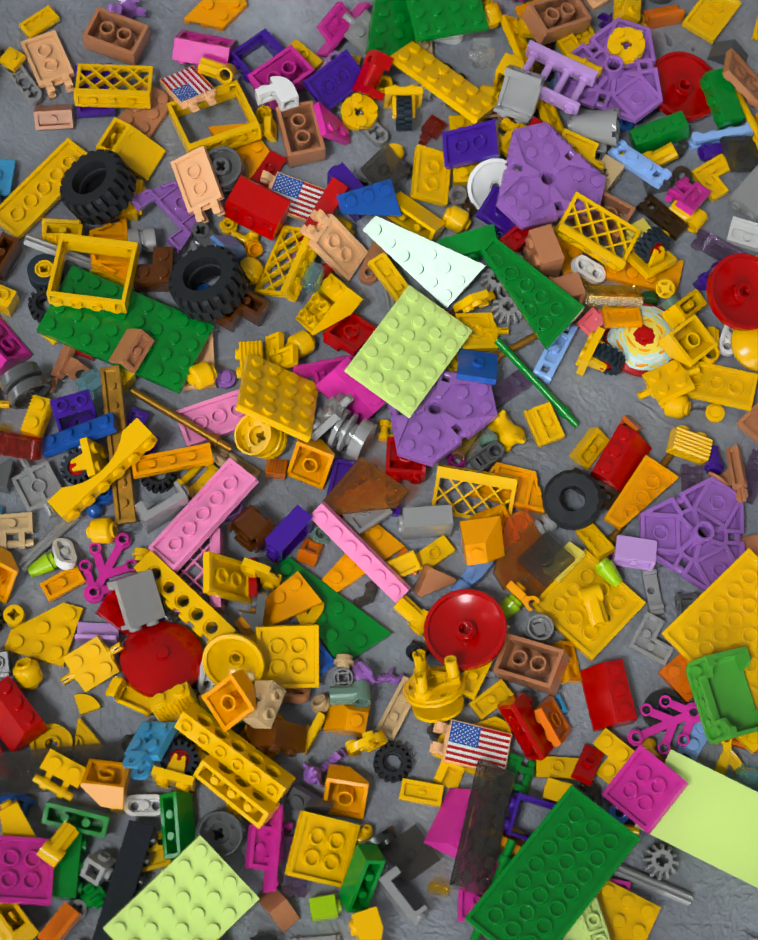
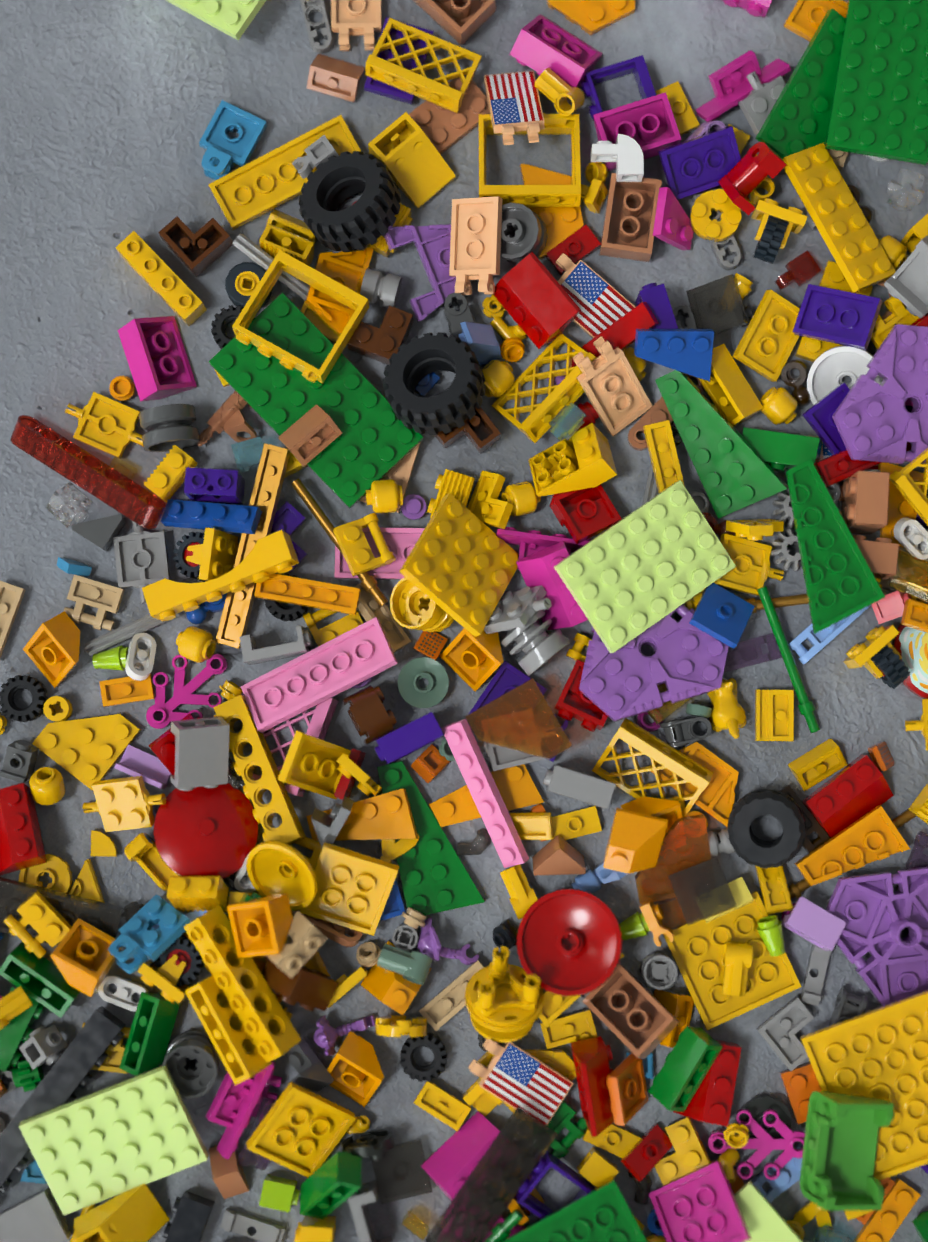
camera: 30 degrees right, 15 degrees up
none -> light grey plate [292,135,339,179]
none -> yellow plate [333,513,396,576]
none -> sand green dish [398,657,449,708]
none -> green brick [648,1026,723,1112]
none -> yellow plate [723,1123,750,1148]

